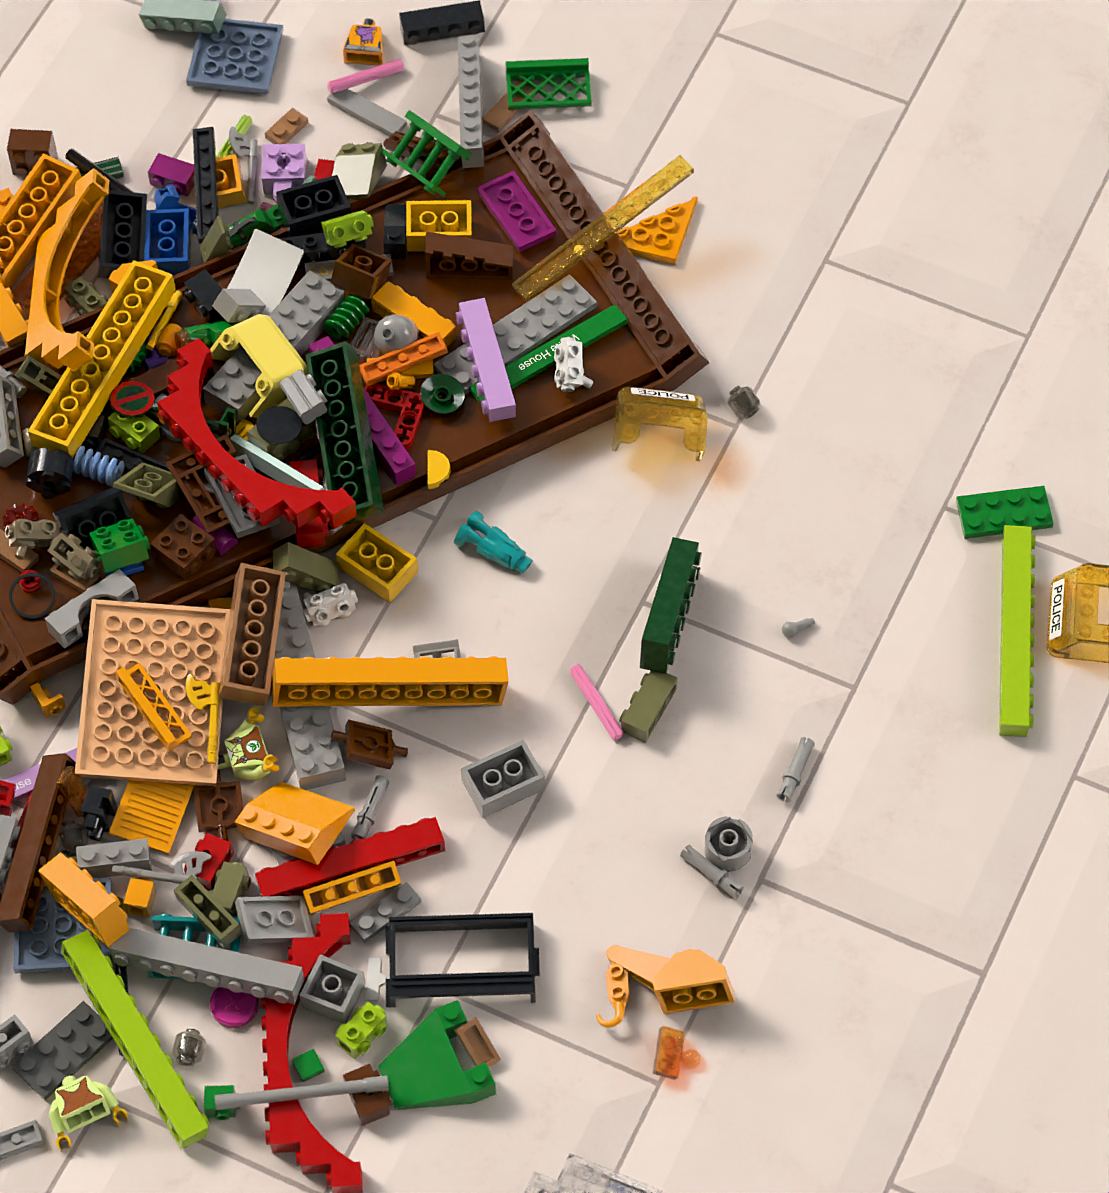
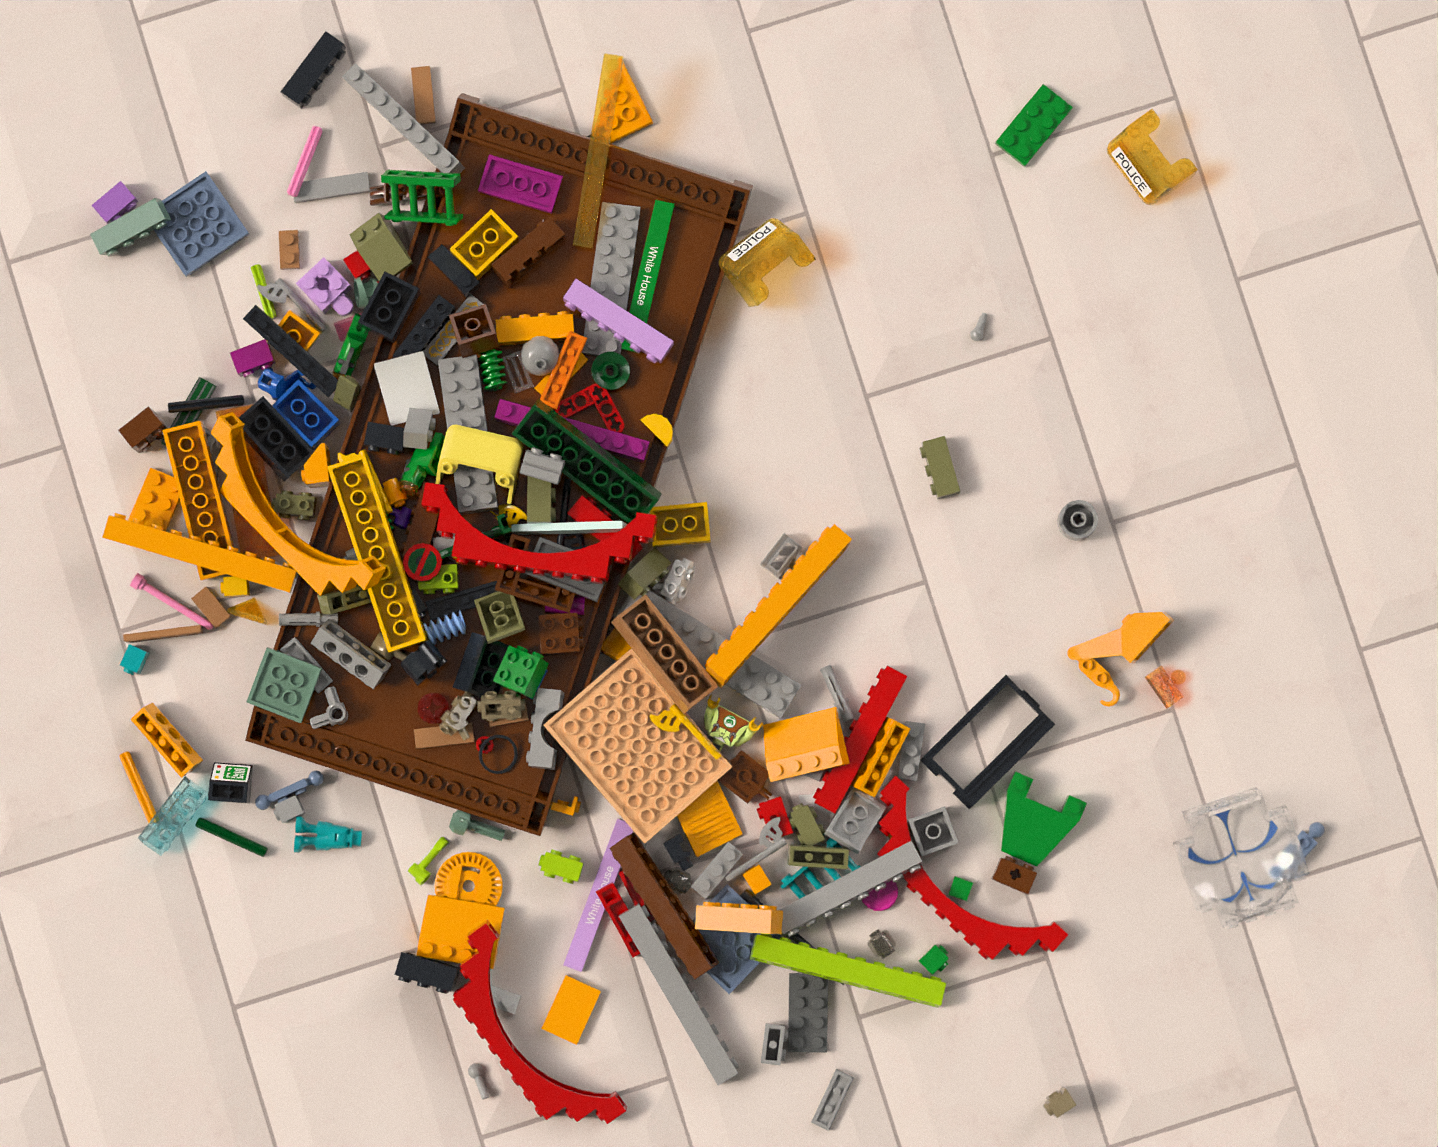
camera: 40 degrees left, 25 degrees up
yellowish green torso [49,1076,128,1152] -> none
clear orange plate [56,766,88,817] -> none
light orange fence [116,663,192,752] -> none
light grey piece [215,1076,389,1110] -> none
black piece [256,406,302,444] -> none
lime brick [321,210,374,248] -> none
reddish brown plate [331,719,408,770] -> none
lime brick [336,1001,387,1059] -> none
light orange torso [343,18,383,66] -> none
white sticker [365,958,386,1000] -> none
light orange pin [387,373,415,390] -> none
teal piece [454,511,533,574] -> none
medium nougat tile [454,1018,501,1068] -> none
light grey brick [461,740,545,818] -> none
green fence [505,58,592,110] -> none
white brick [554,337,593,392] -> none
bright pink axle [570,664,624,741] -> none
dark green brick [639,537,702,674] -> none
light grey pin [680,845,744,899] -> none
clear smoke head [727,386,760,419] -> none
light grey pin [776,737,815,802] -> none
lime brick [999,525,1036,737] -> none

